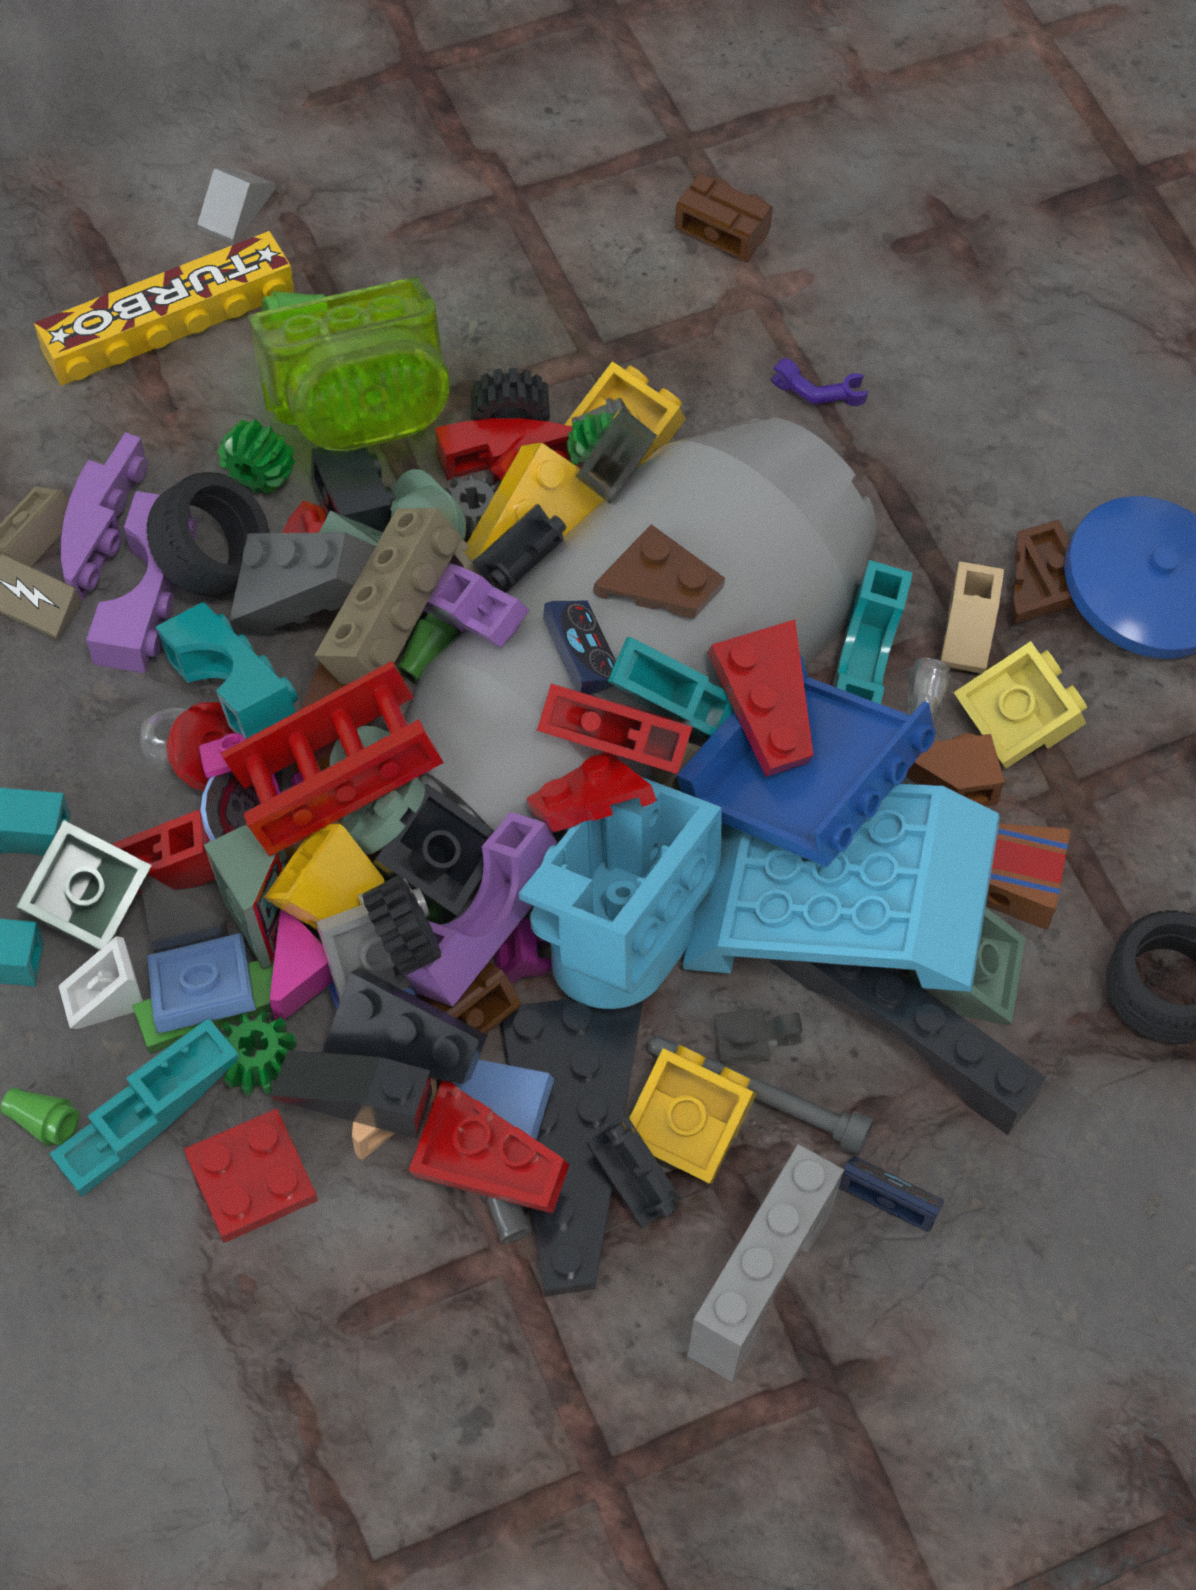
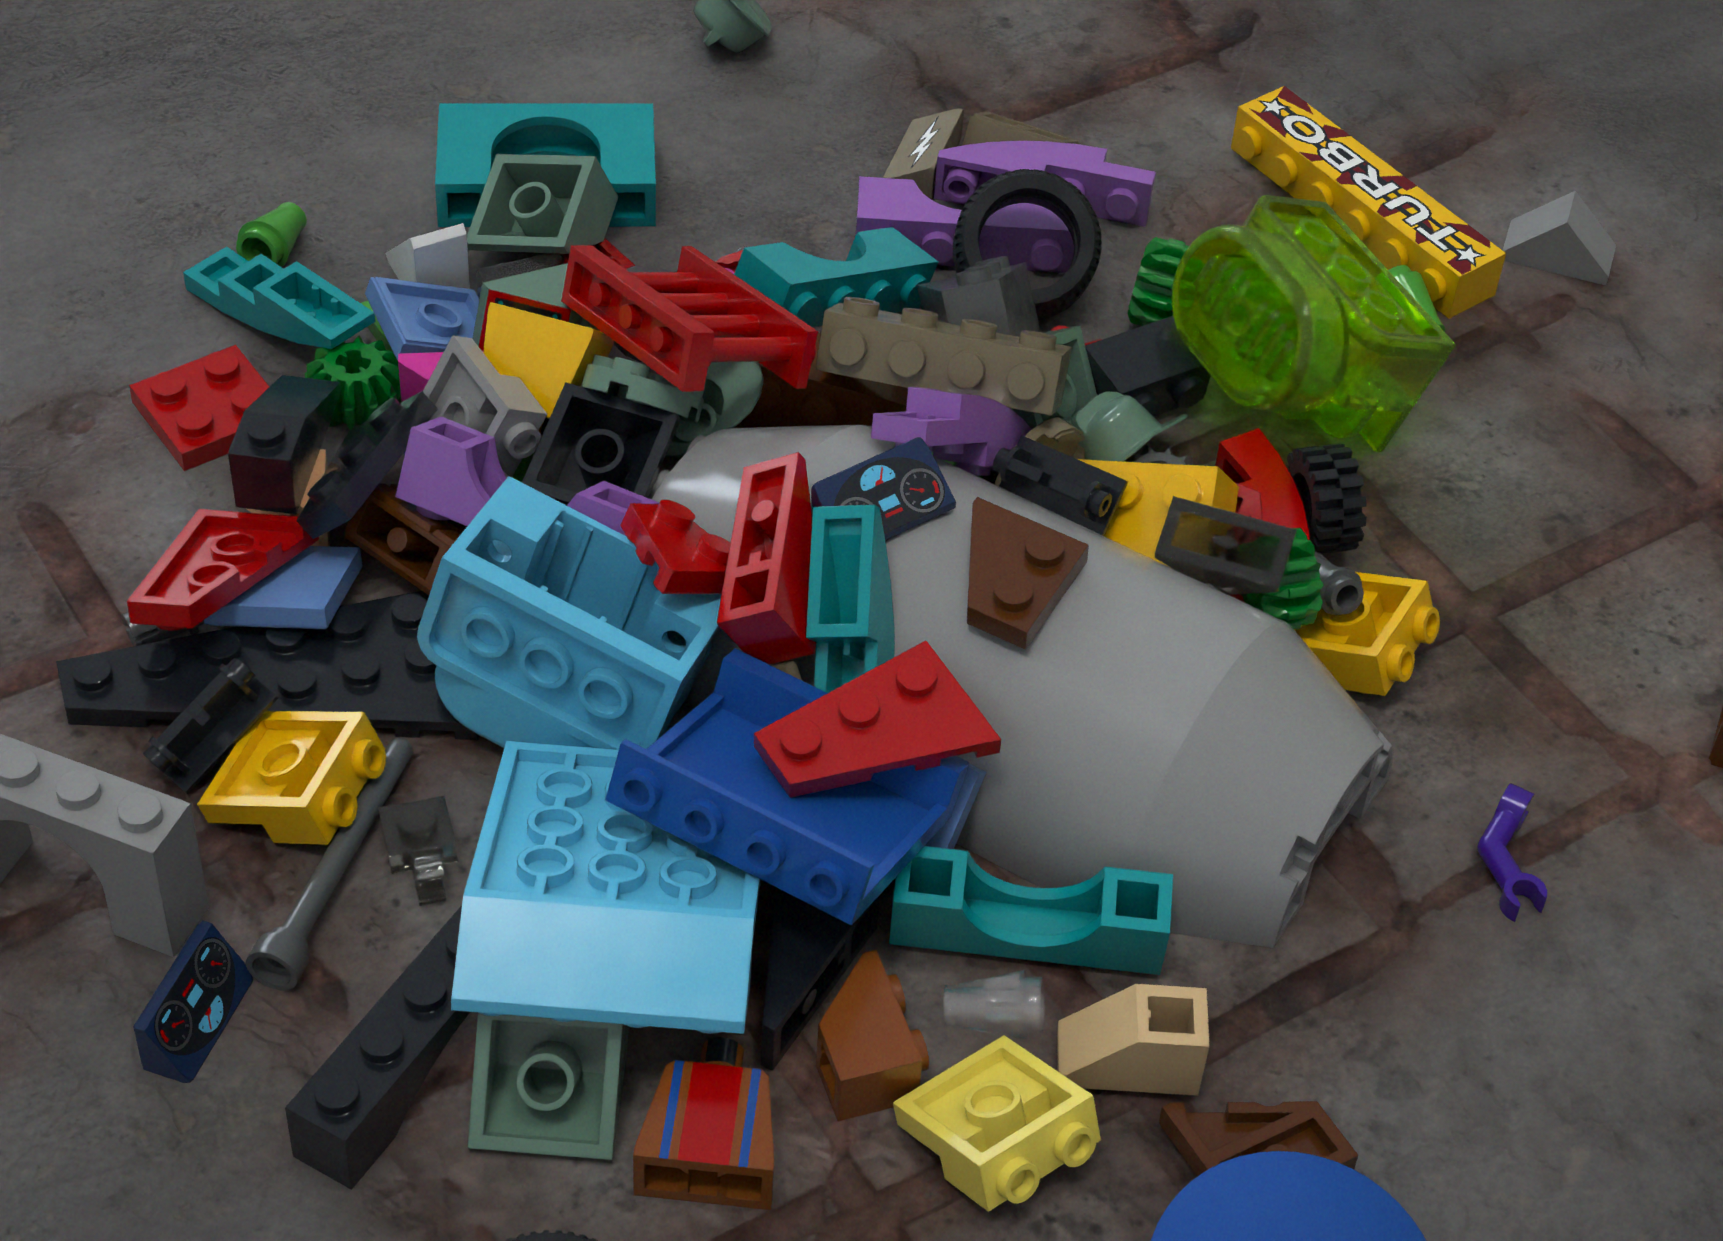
camera: 80 degrees right, 15 degrees down
black tyre [362,875,442,976] -> none

